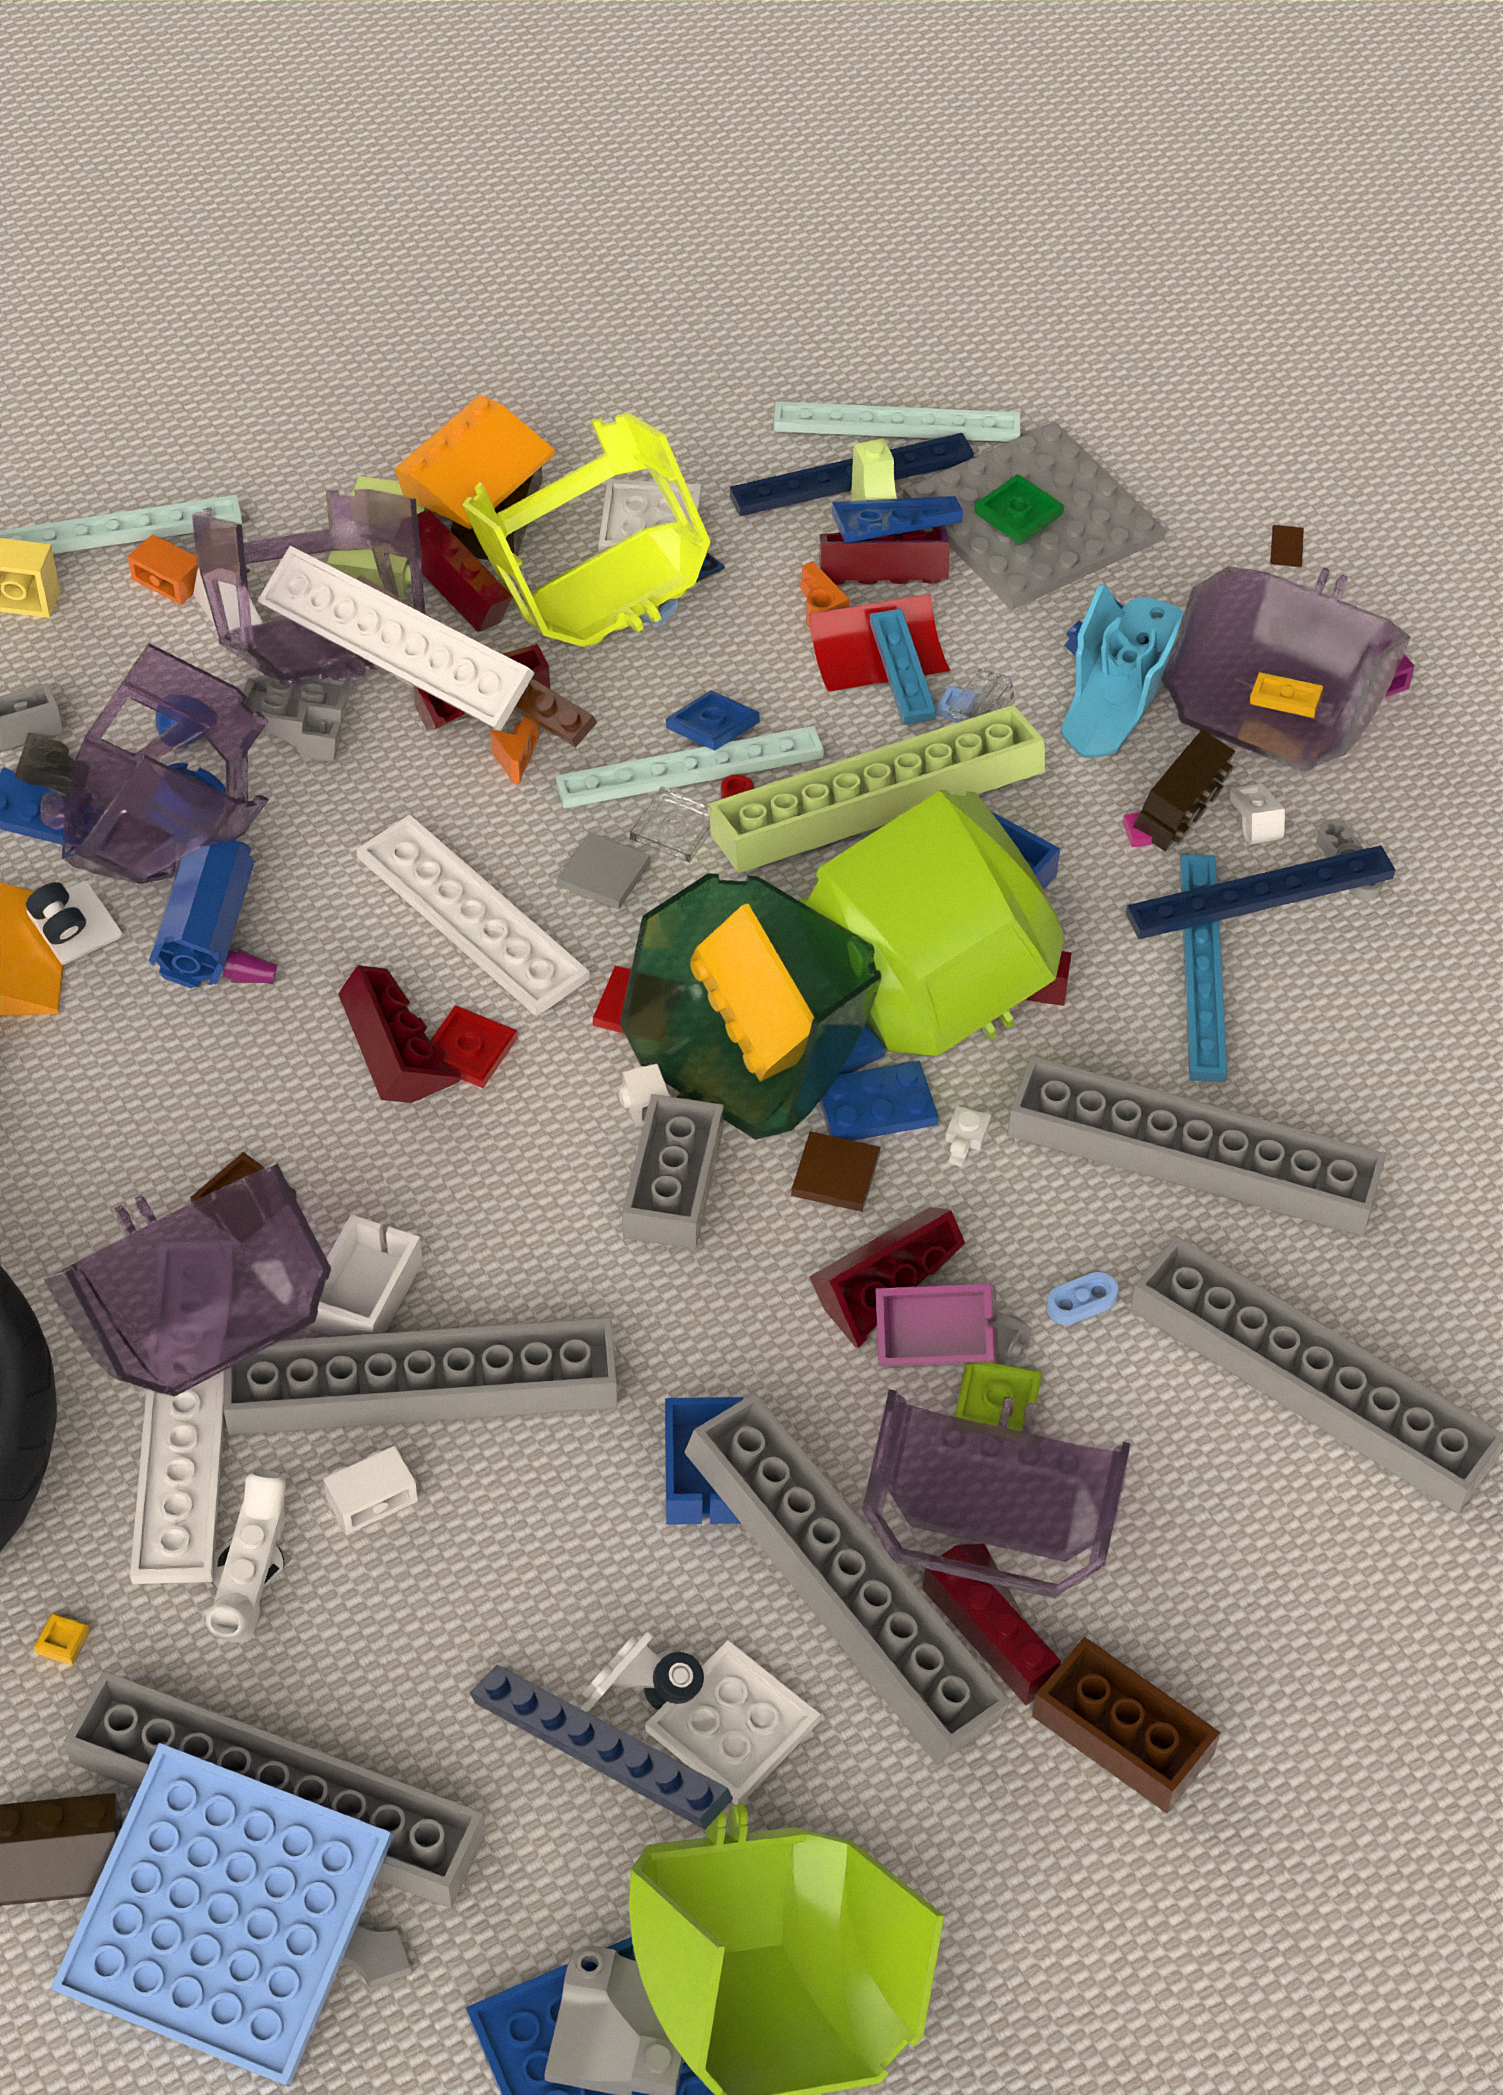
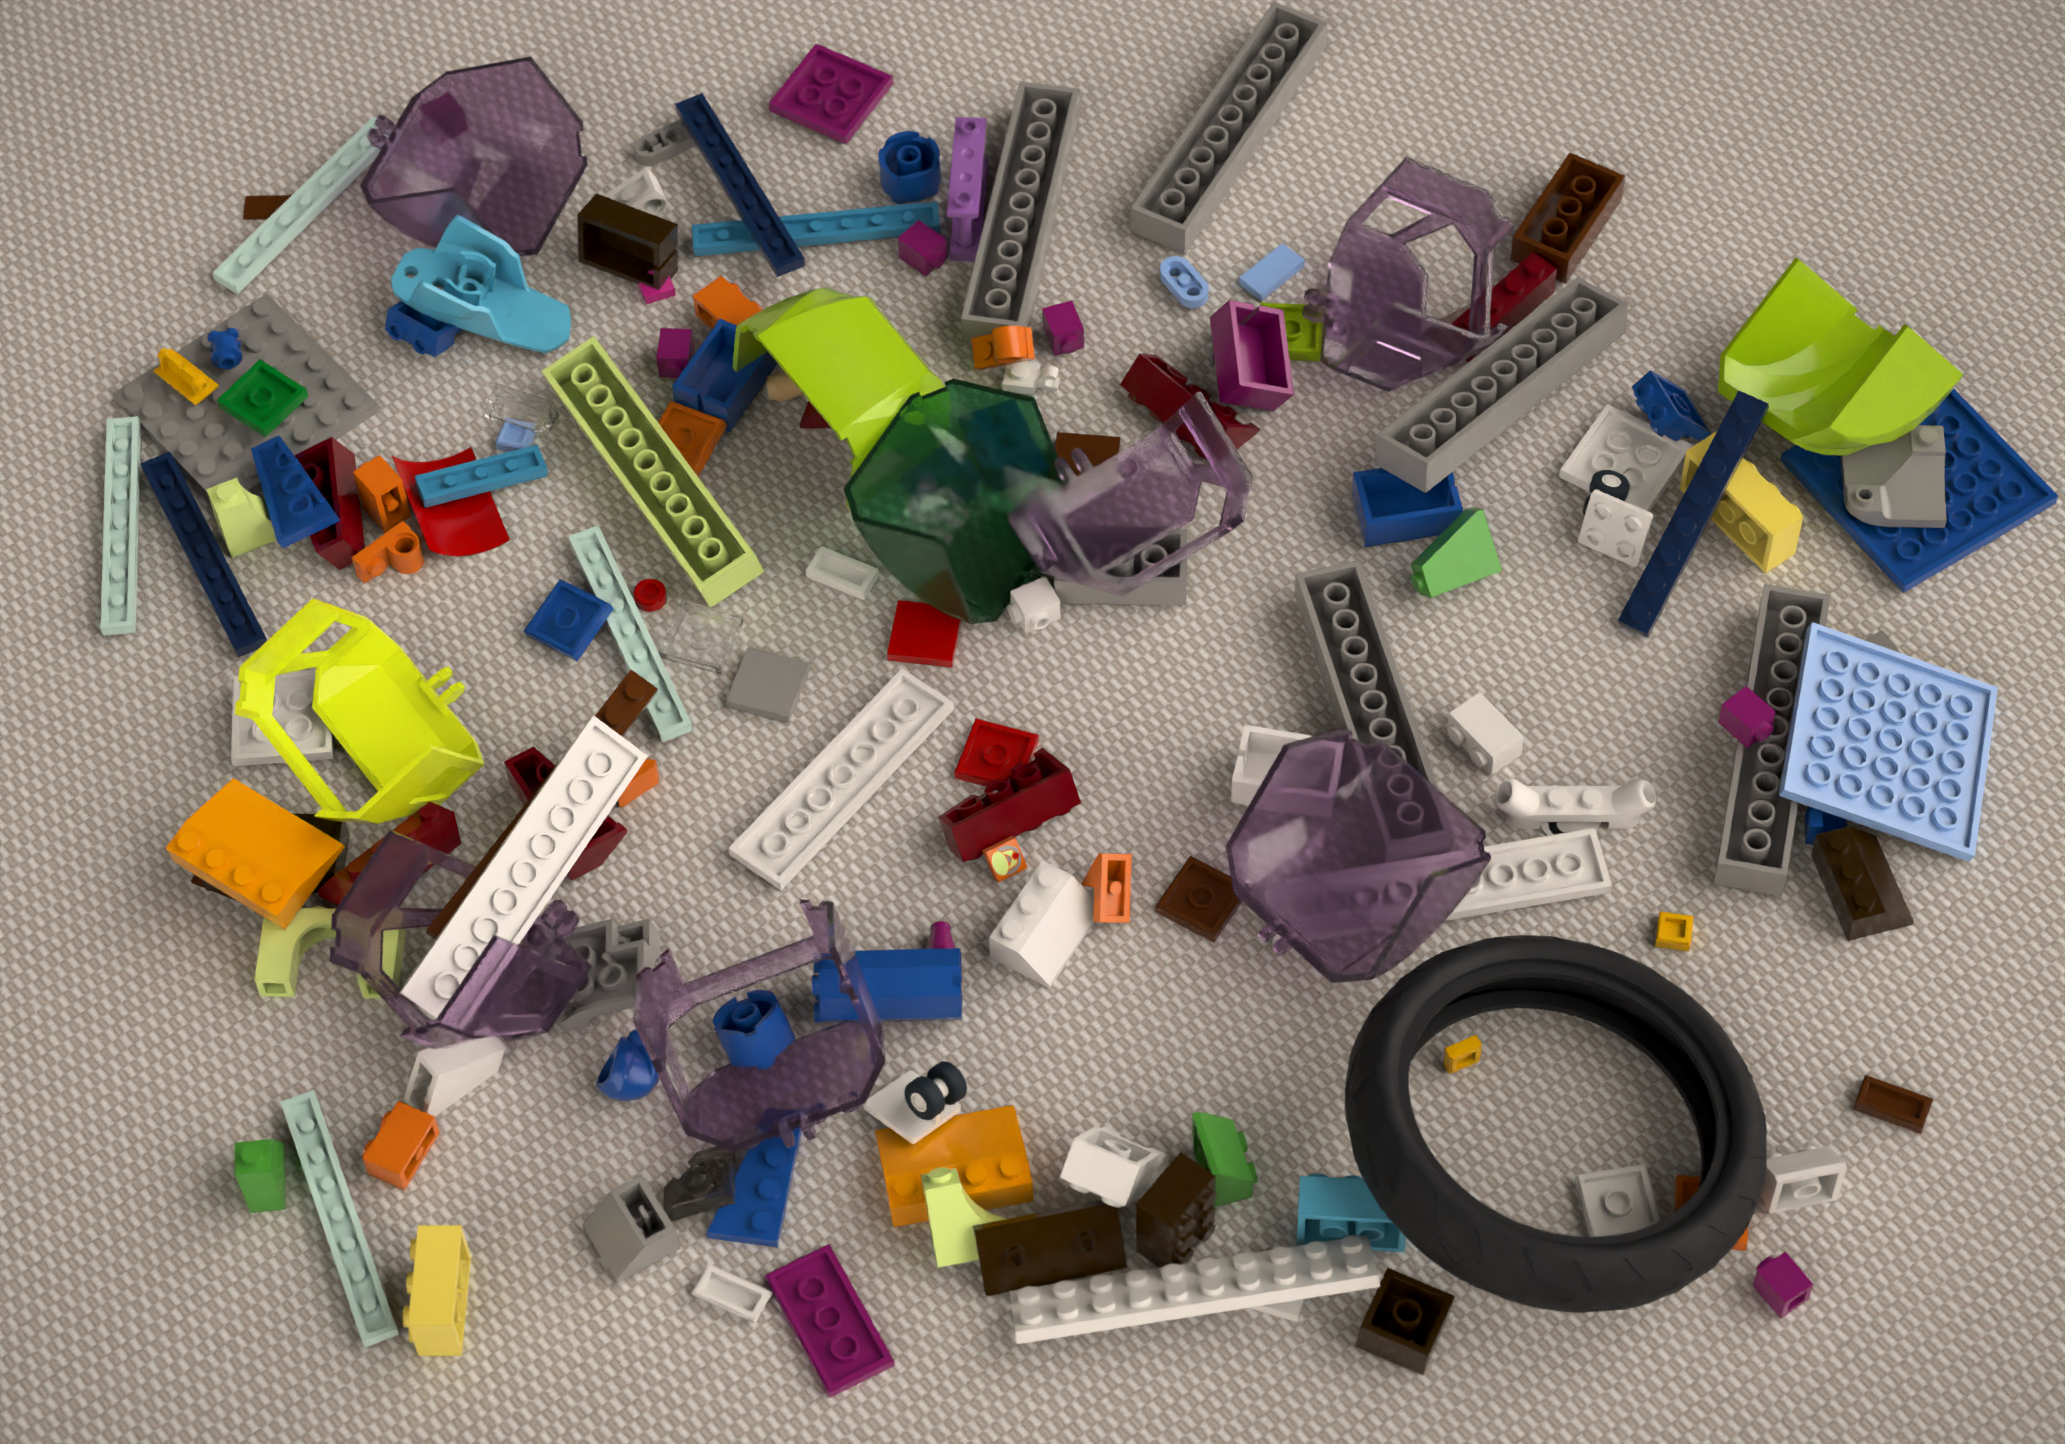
camera: 95 degrees left, 5 degrees up
yellow slope [690,903,820,1082] -> none
yellow plate [1250,672,1323,718] -> none
none -> yellow hinge [153,348,219,406]
none -> blue brick [207,328,243,370]
none -> light aqua plate [212,116,398,294]
none -> bright green slope [235,1139,286,1213]
none -> orange brick [353,455,411,533]
none -> magenta brick [656,328,695,379]
none -> orange brick [693,276,762,330]
none -> magenta plate [769,43,894,145]
none -> blue brick [878,131,941,204]
none -> magenta brick [897,220,947,277]
none -> medium lavender fence [947,117,989,262]
none -> orange plate [971,326,1035,370]
none -> tile [982,836,1028,883]
none -> white slope [989,860,1094,988]
none -> clear purple windscreen [1006,391,1253,597]
none -> magenta brick [1042,300,1084,356]
none -> orange slope [1082,853,1132,923]
none -> light blue tile [1239,243,1305,301]
none -> bright green slope [1411,507,1502,598]
none -> blue plate [1631,370,1712,442]
none -> light yellow brick [1680,432,1804,573]
none -> magenta brick [1718,686,1776,748]

